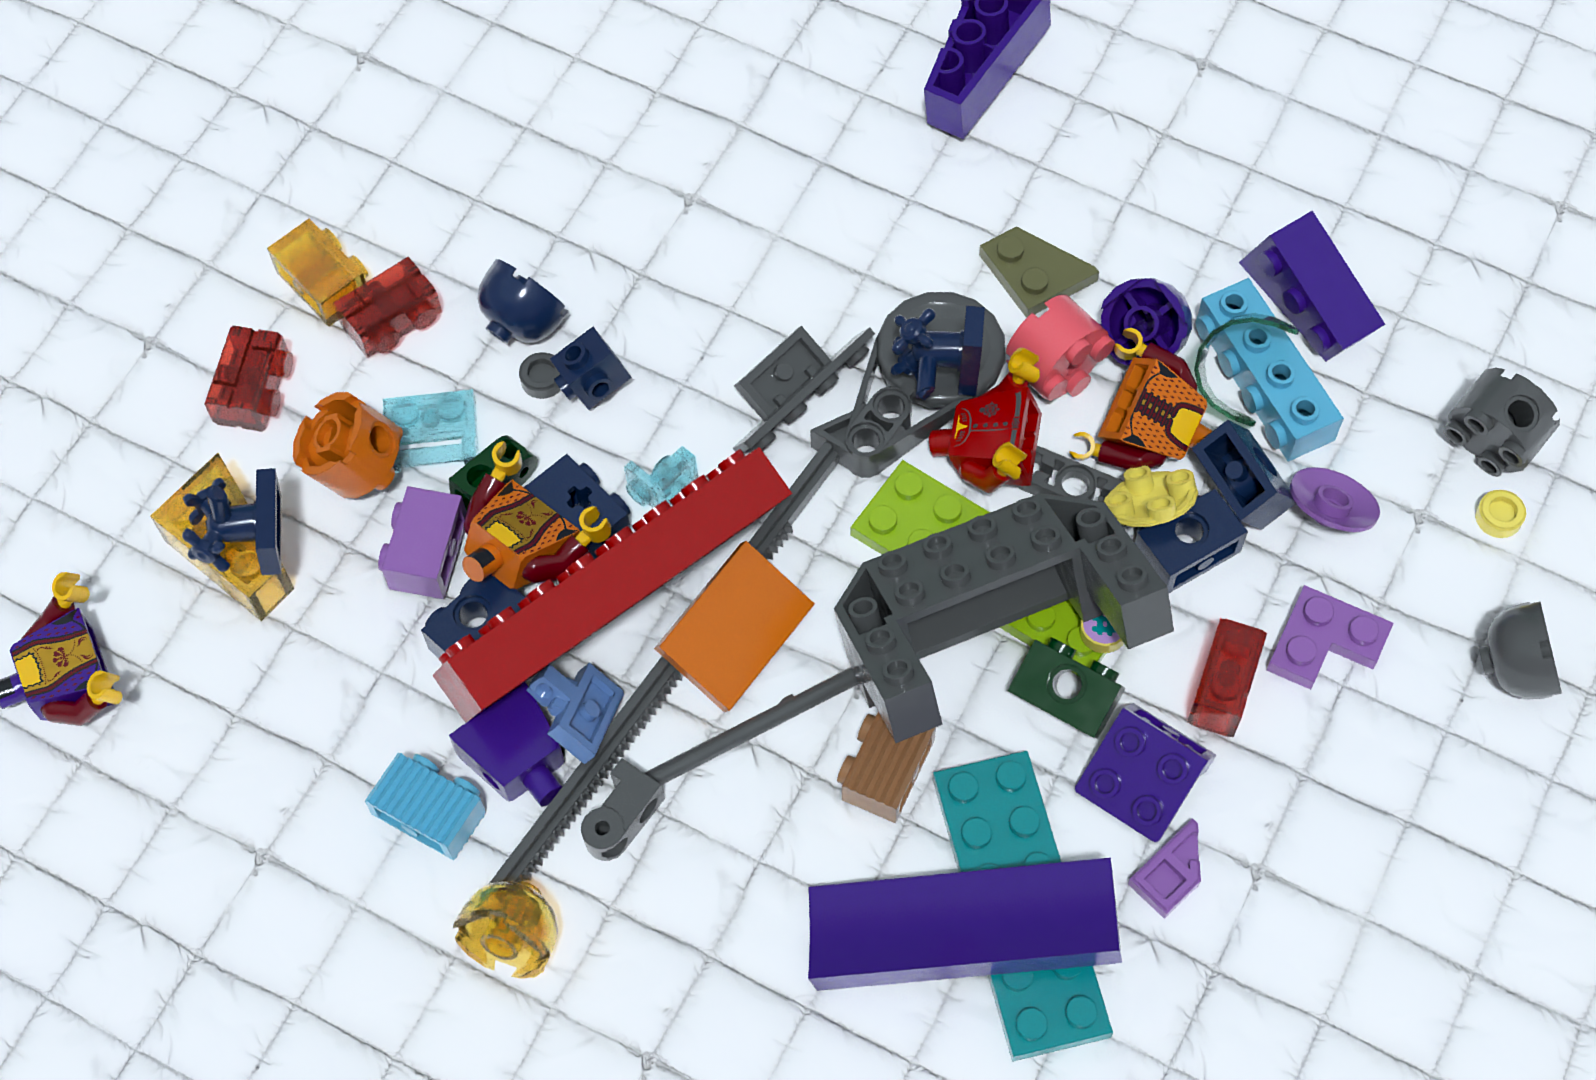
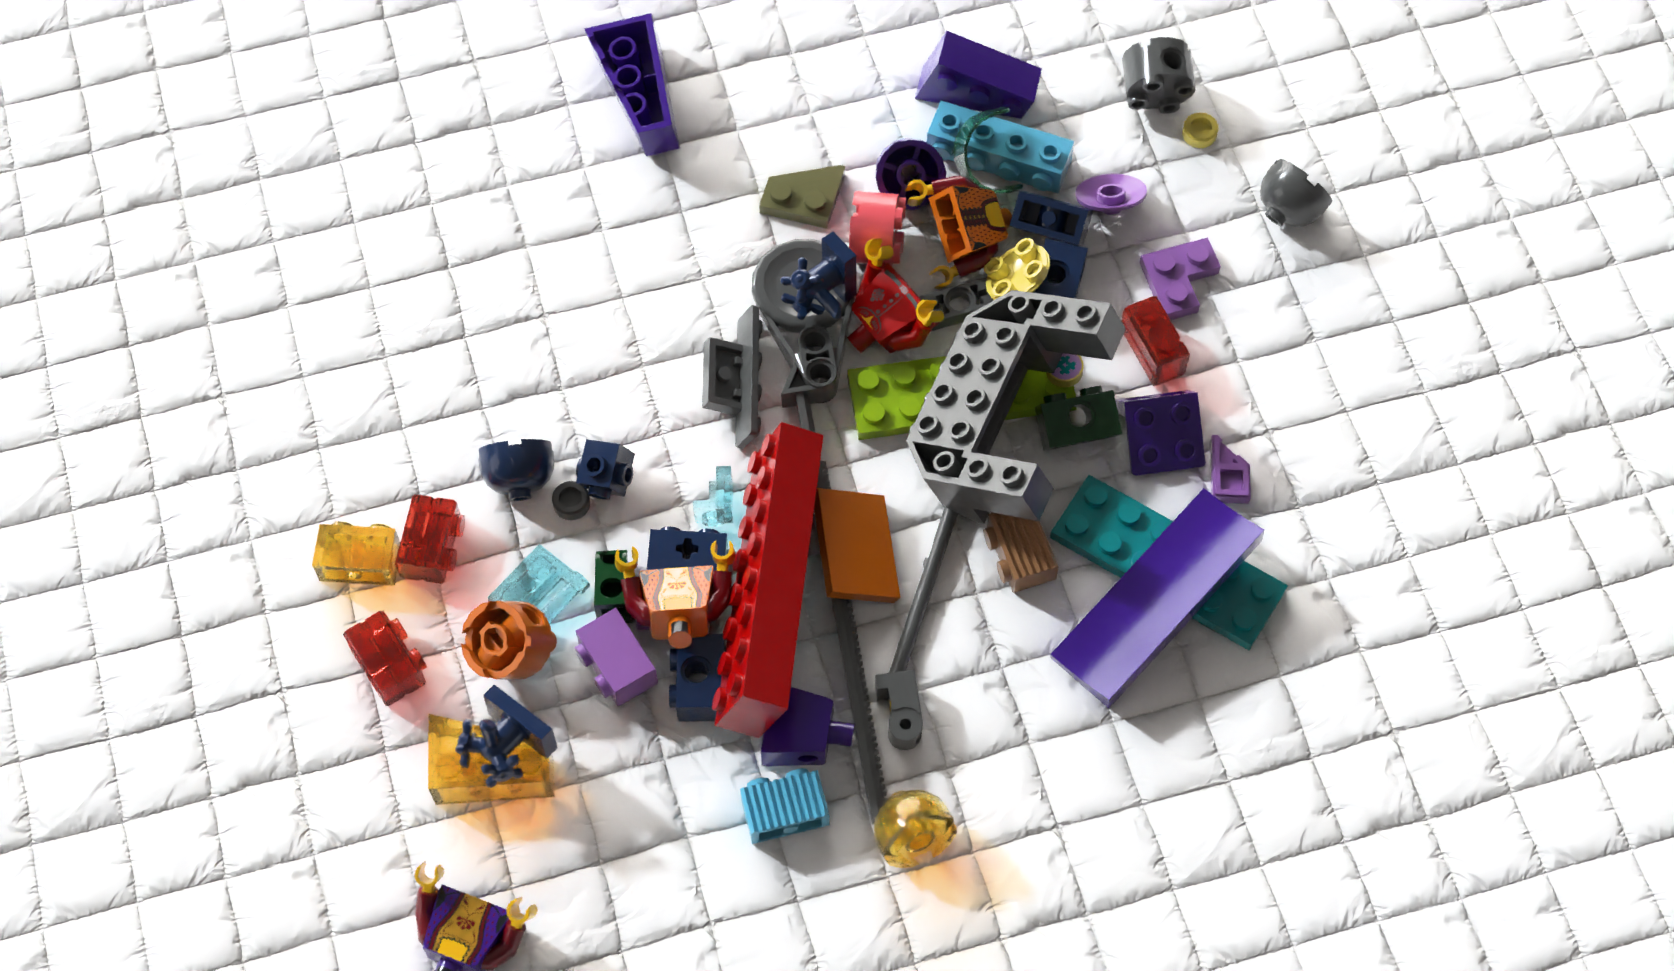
camera: 45 degrees left, 0 degrees up
medium blue hinge [527,662,624,764] -> none

